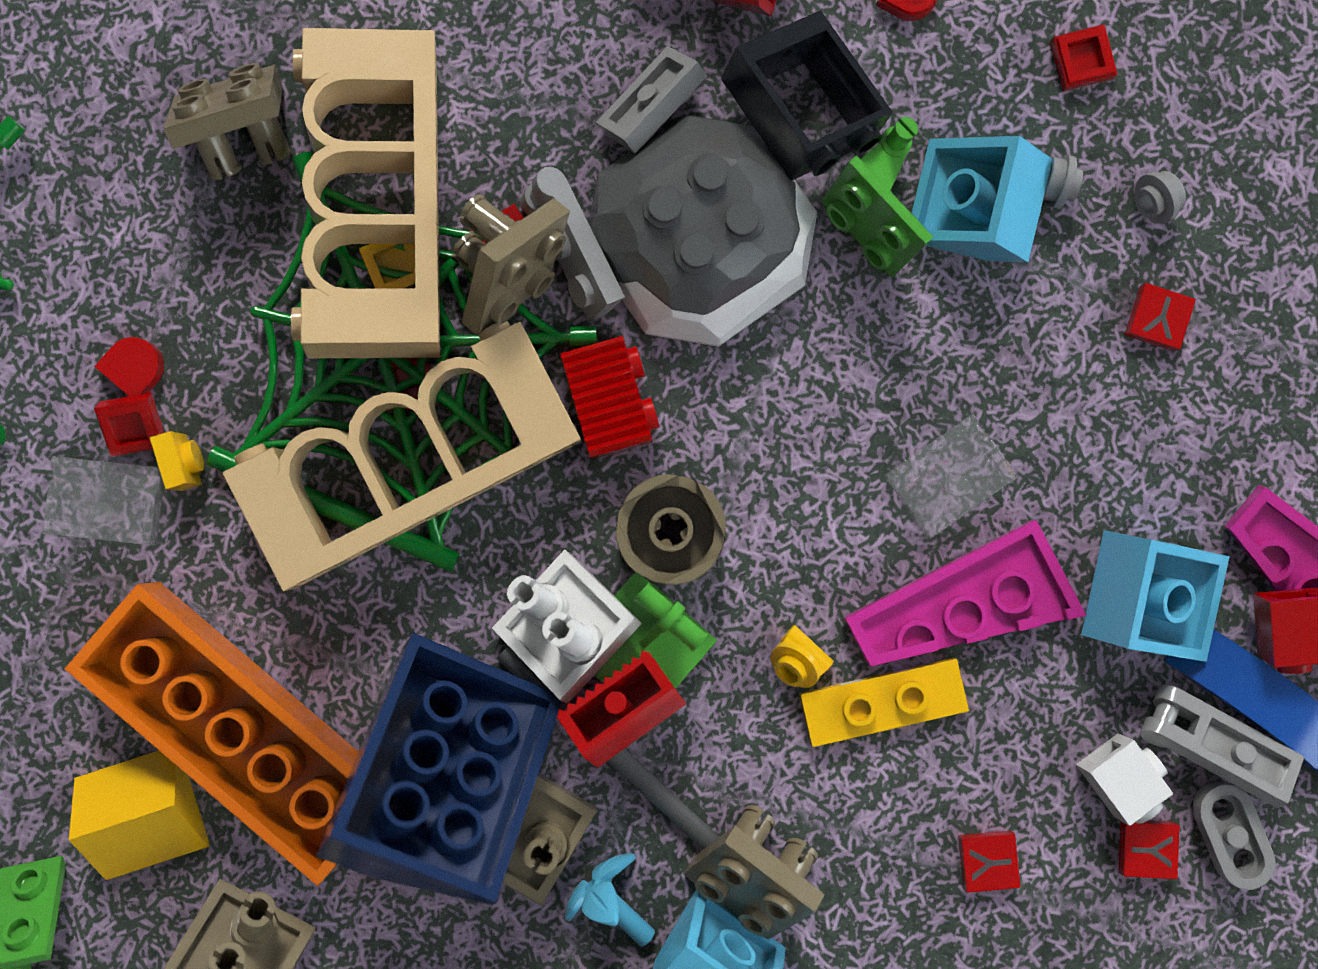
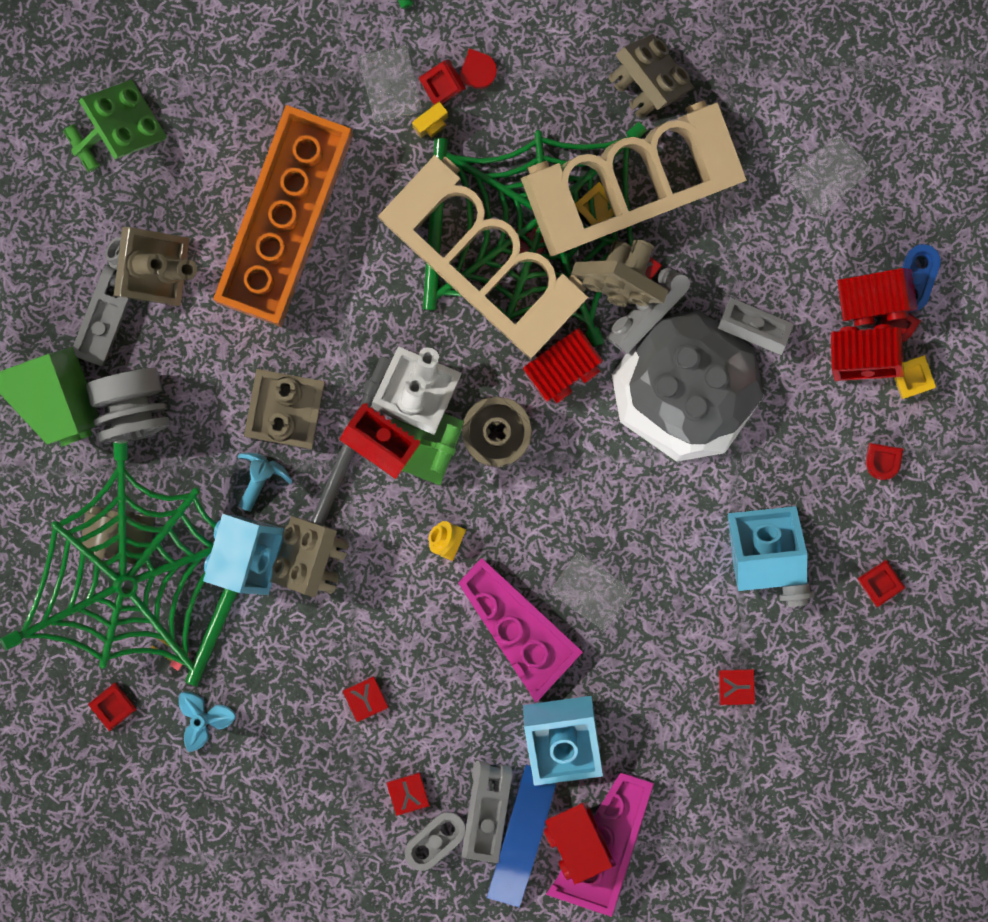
camera: 70 degrees right, 0 degrees up
yellow slope [69,750,210,880] -> none
dark blue slope [316,633,562,905] -> none
black window [721,10,893,181] -> none
yellow plate [799,657,969,747] -> none
bright green plate [821,117,933,278] -> none
white brick [1076,733,1174,826] -> none
light grey plate [1135,171,1186,224] -> none

